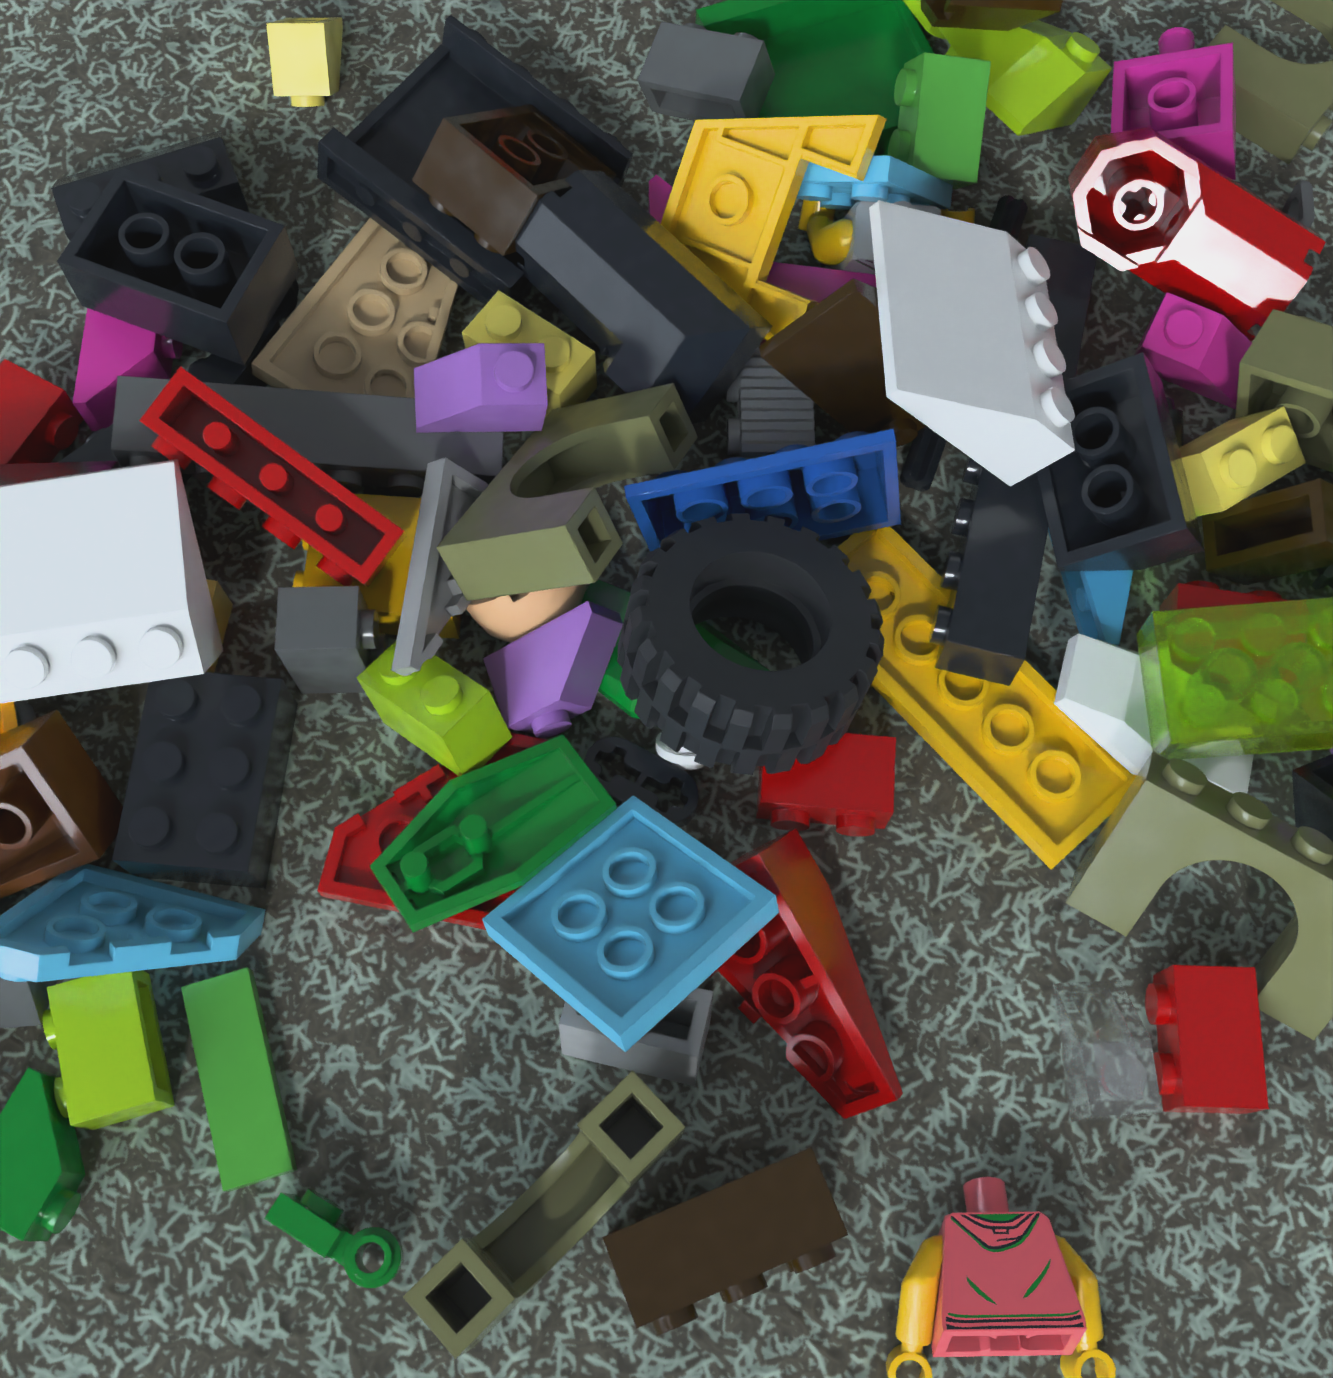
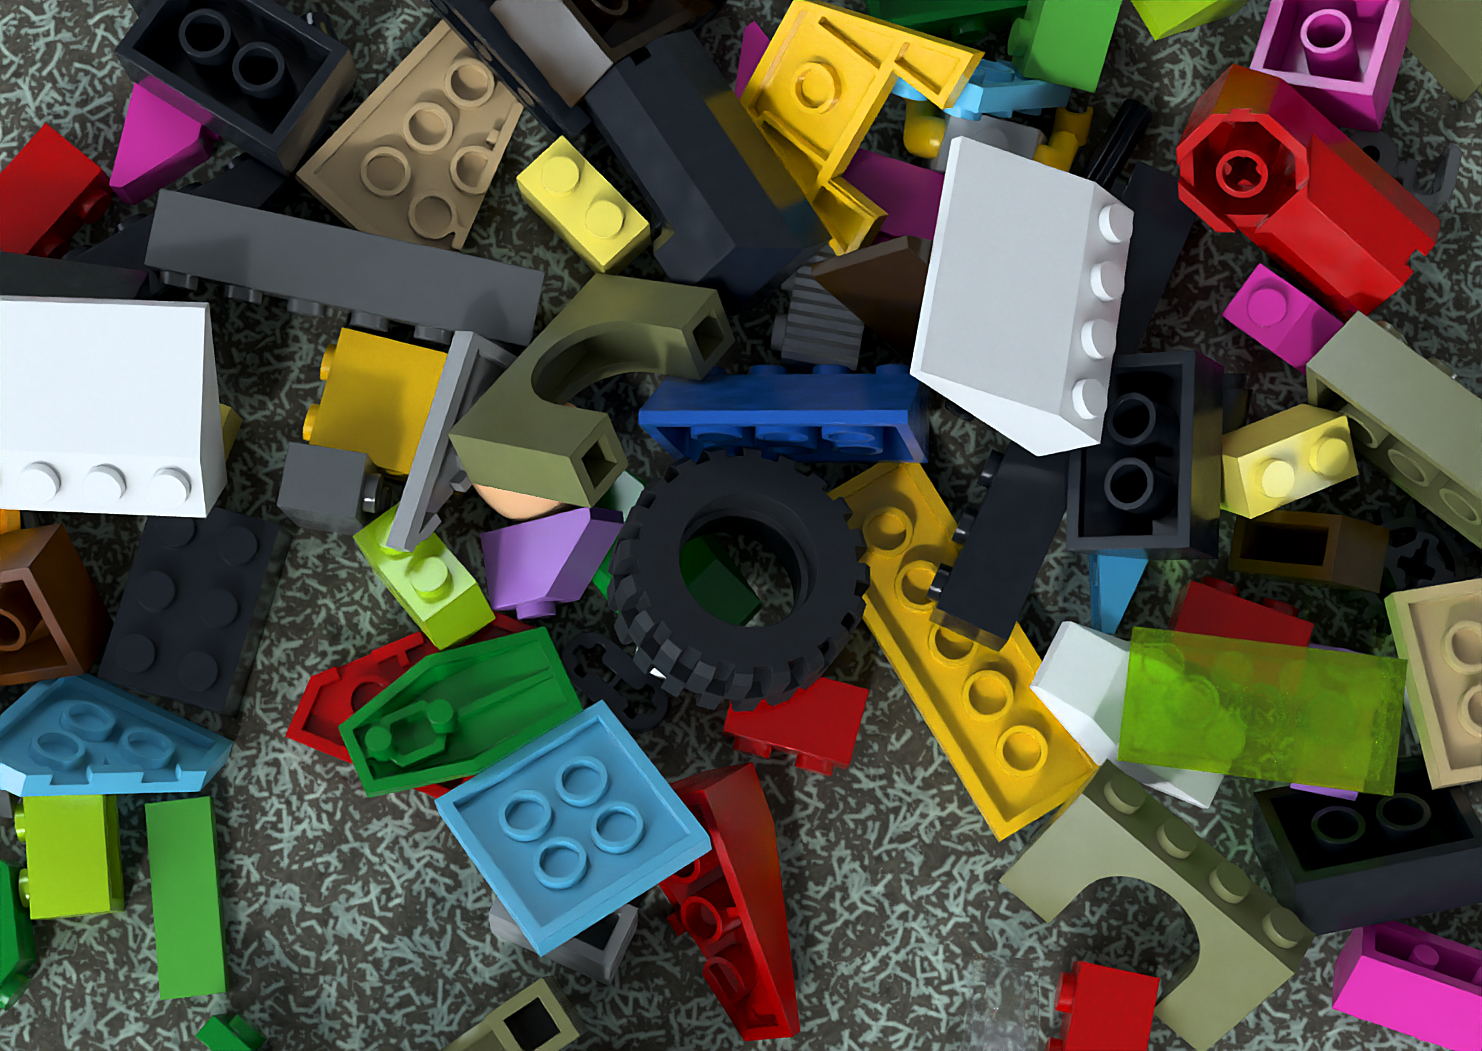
camera: 10 degrees right, 10 degrees up
red brick [139,366,406,587] -> none
medium lavender slope [414,343,548,433] -> none

